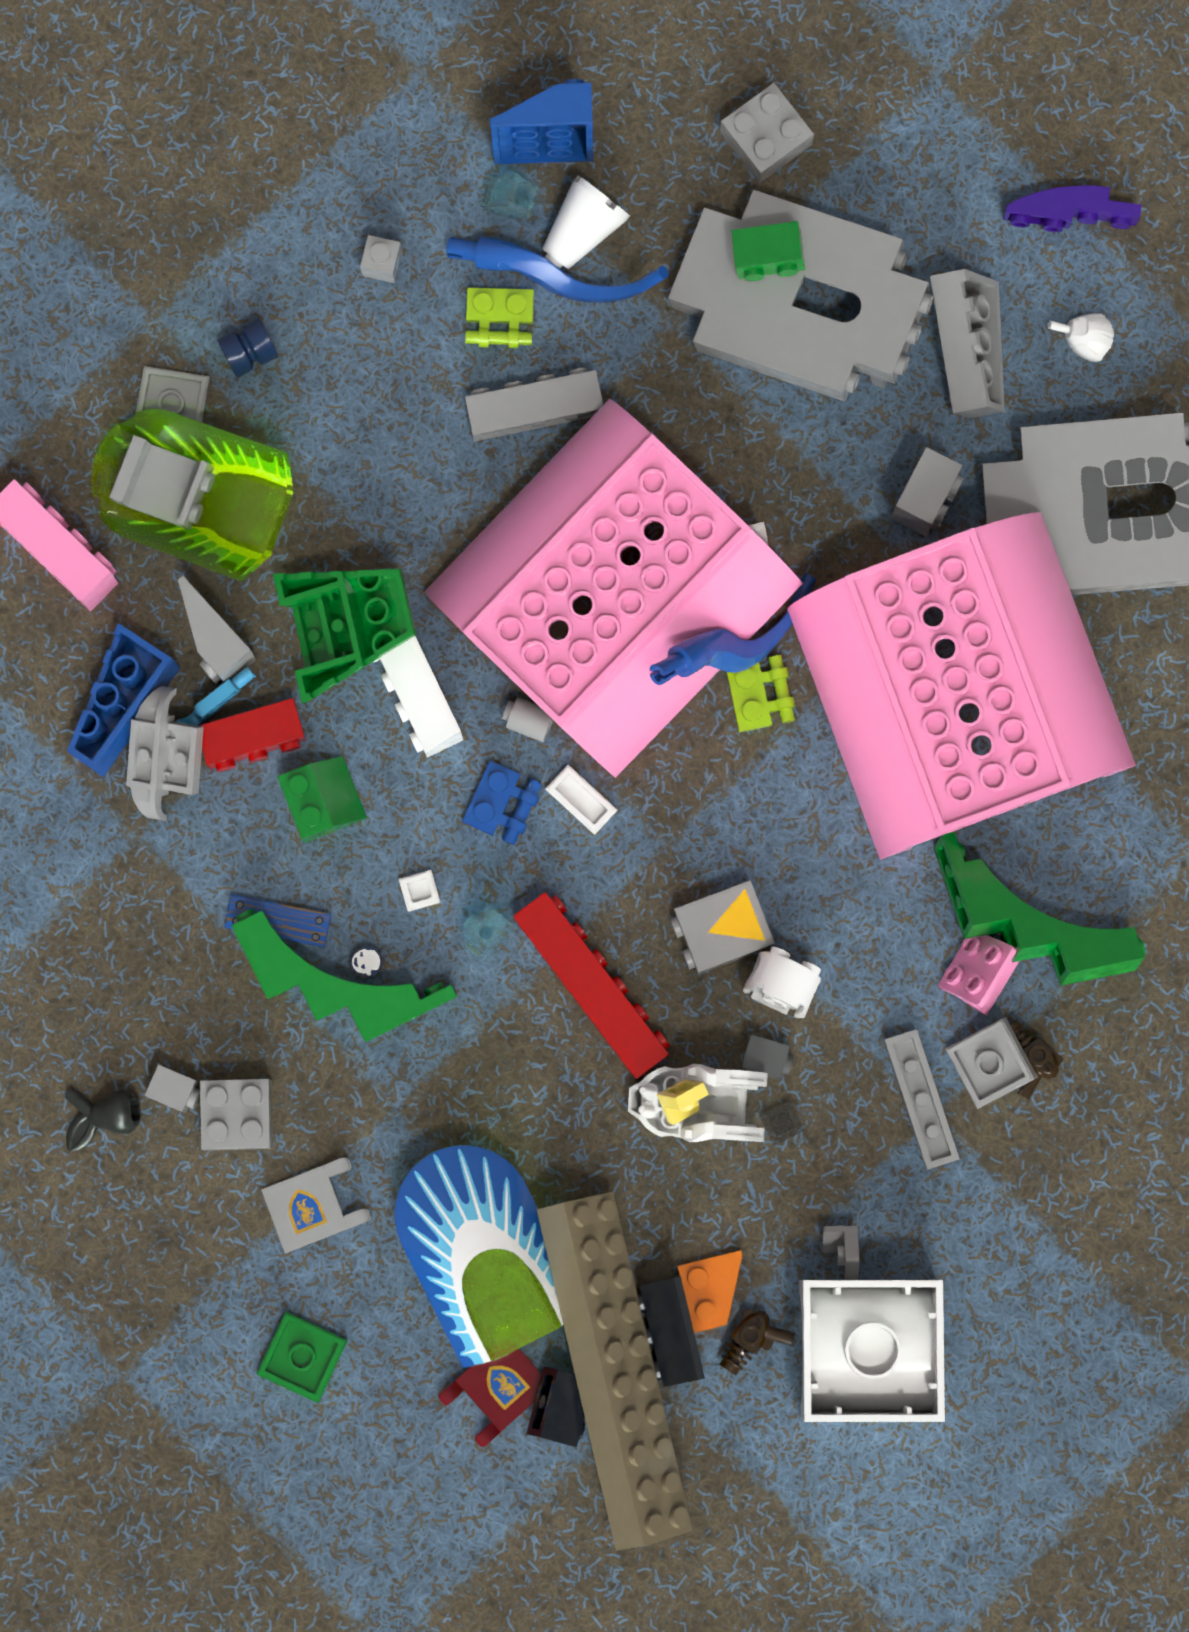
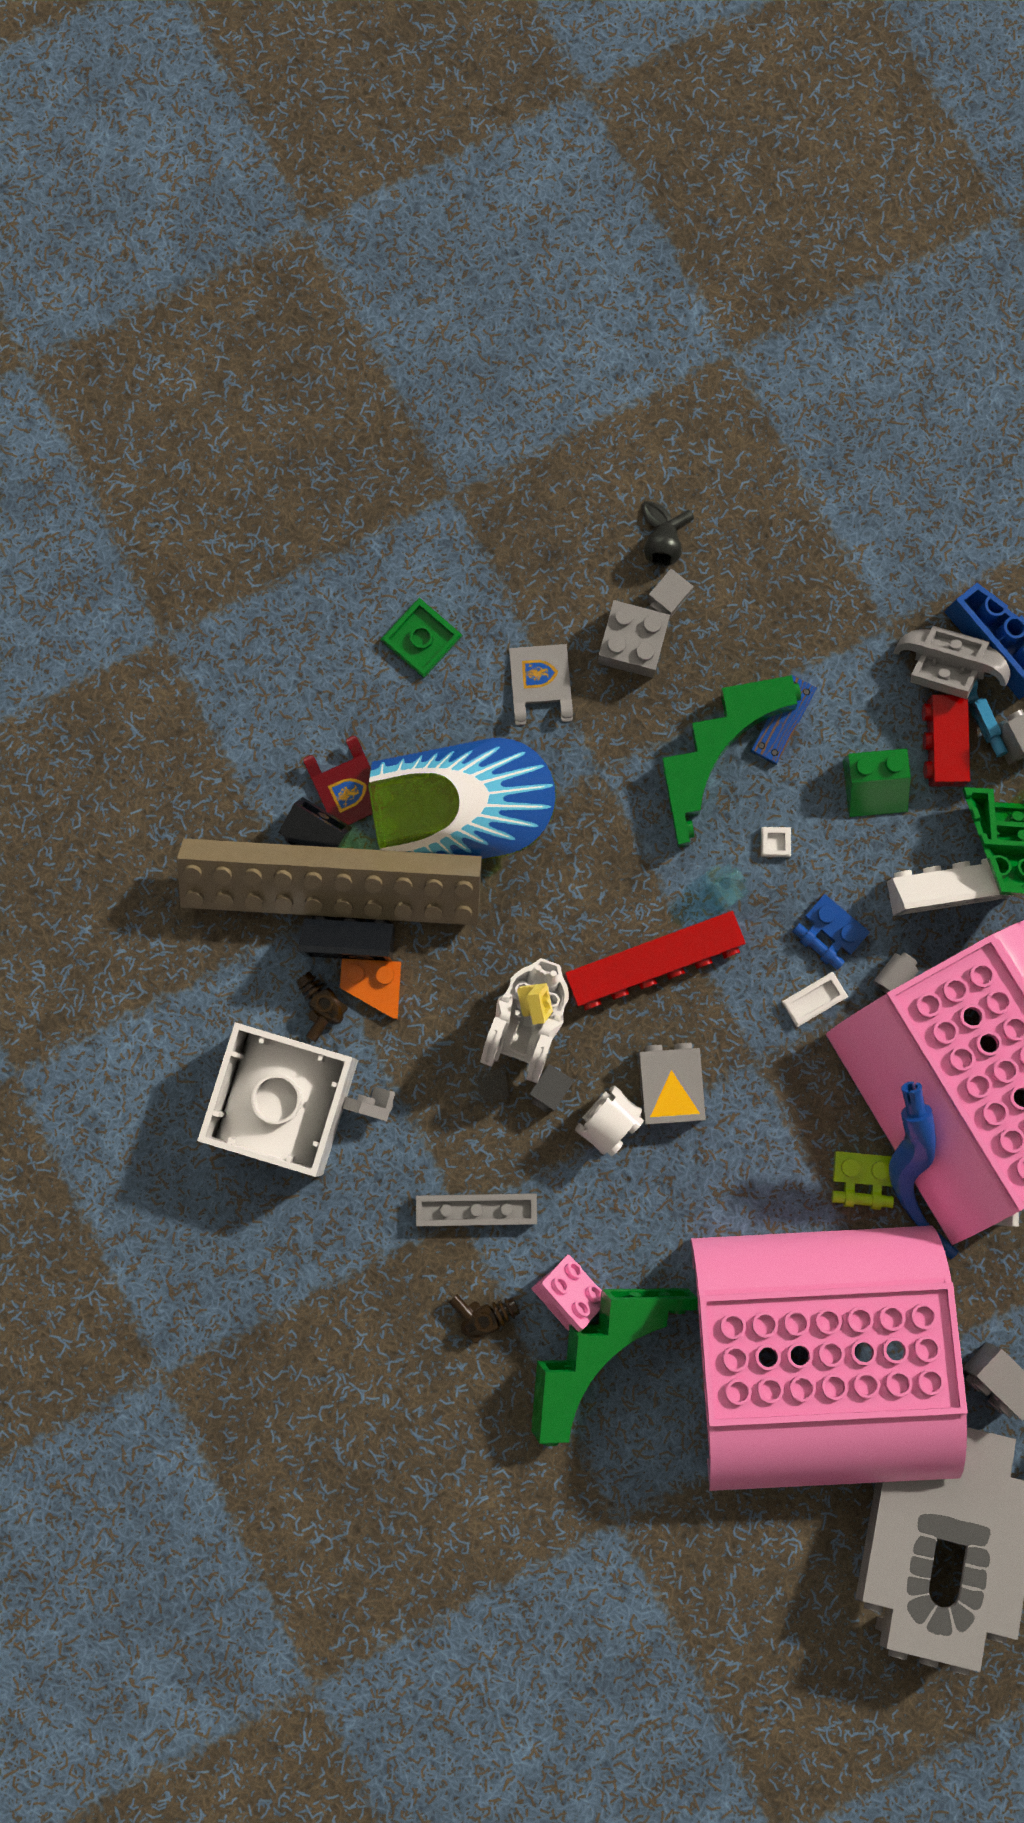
camera: 105 degrees right, 0 degrees up
tile [349,945,384,980] -> none
light grey tile [946,1017,1038,1109] -> none

